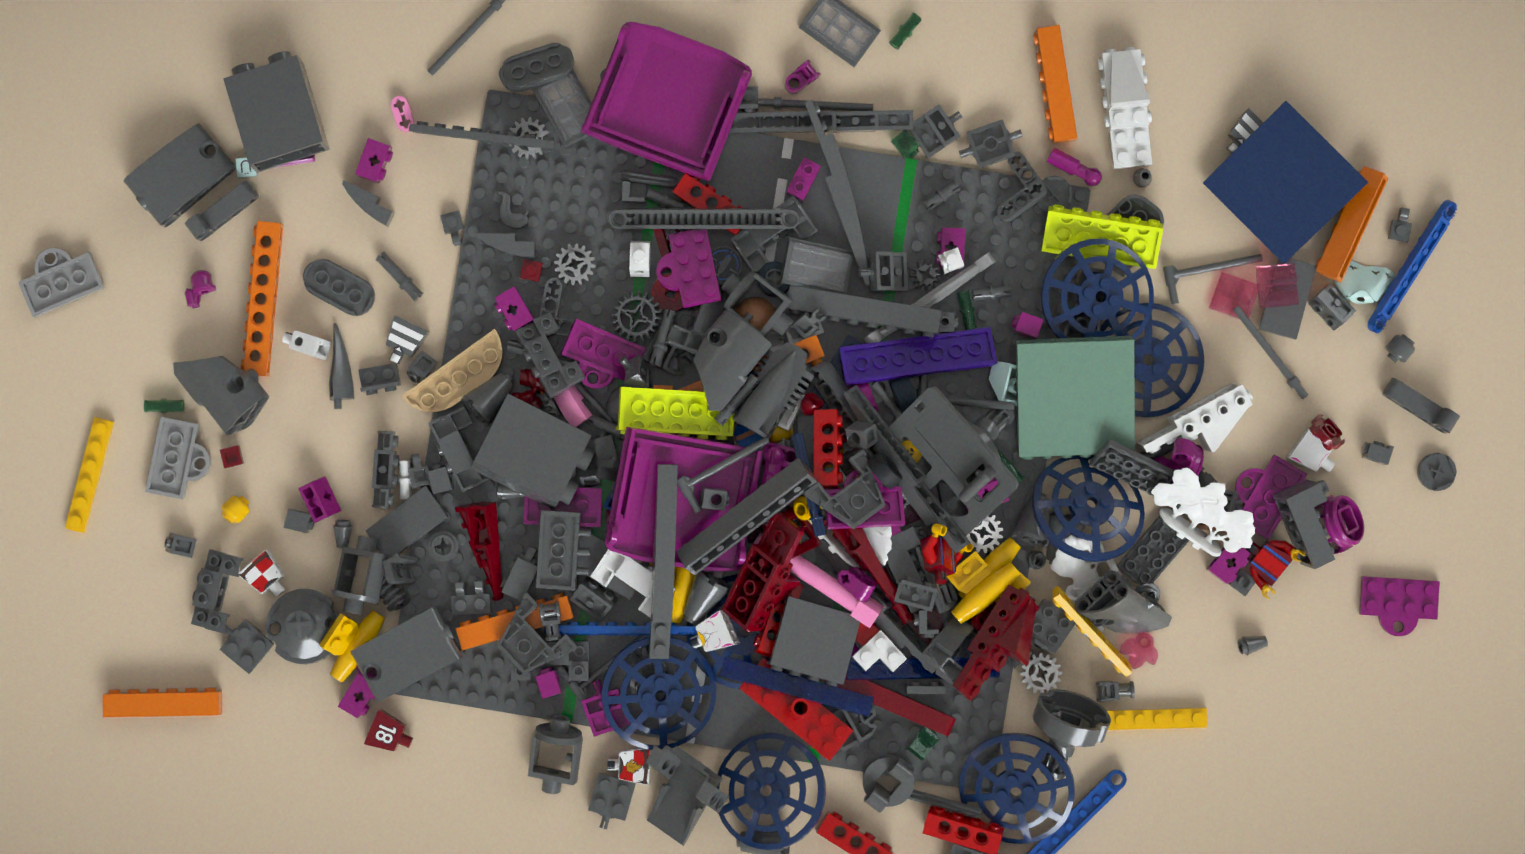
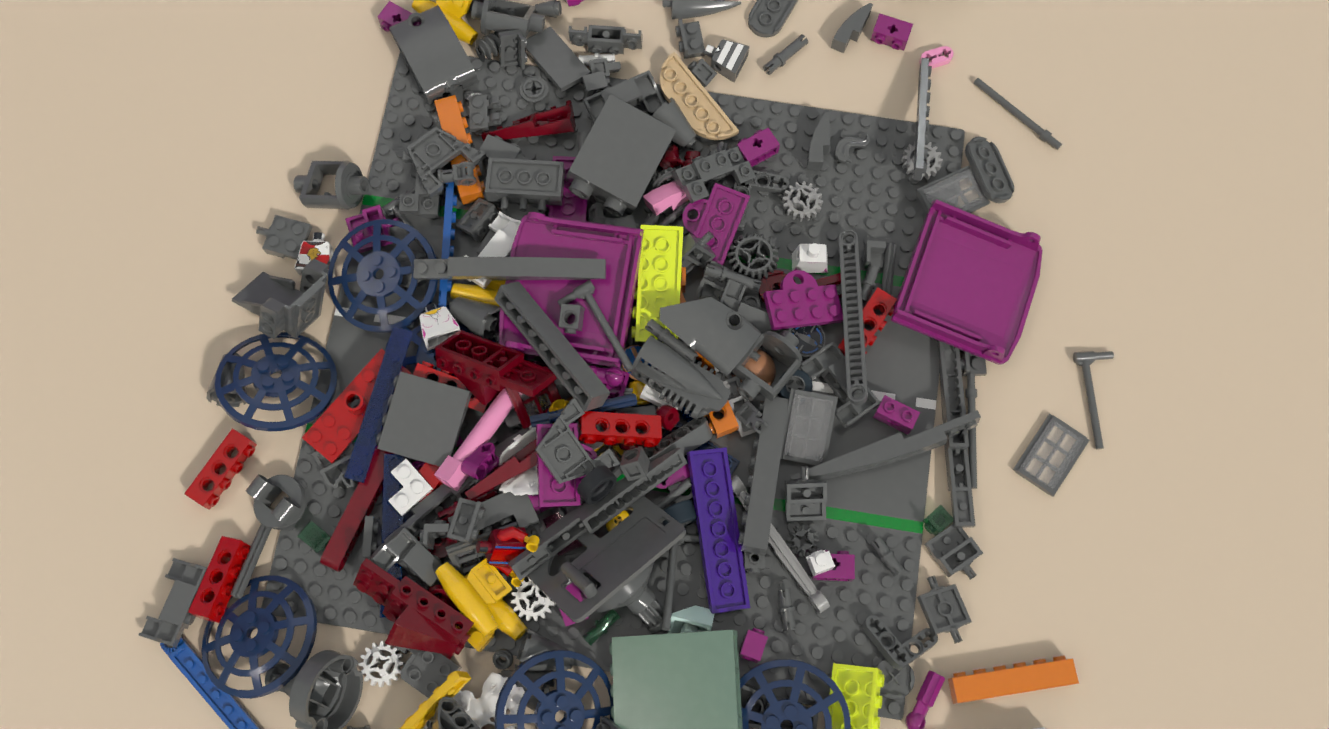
camera: 90 degrees right, 15 degrees down
dark red torso [364,709,413,751] -> none
dark grey plate [440,210,464,246] -> none
dark red plate [520,259,543,282] -> none
magenta brick [535,667,564,699] -> none
magenta piece [785,59,821,94] -> none
clear green pin [889,13,922,50] -> none
clear green pin [957,290,978,330] -> none

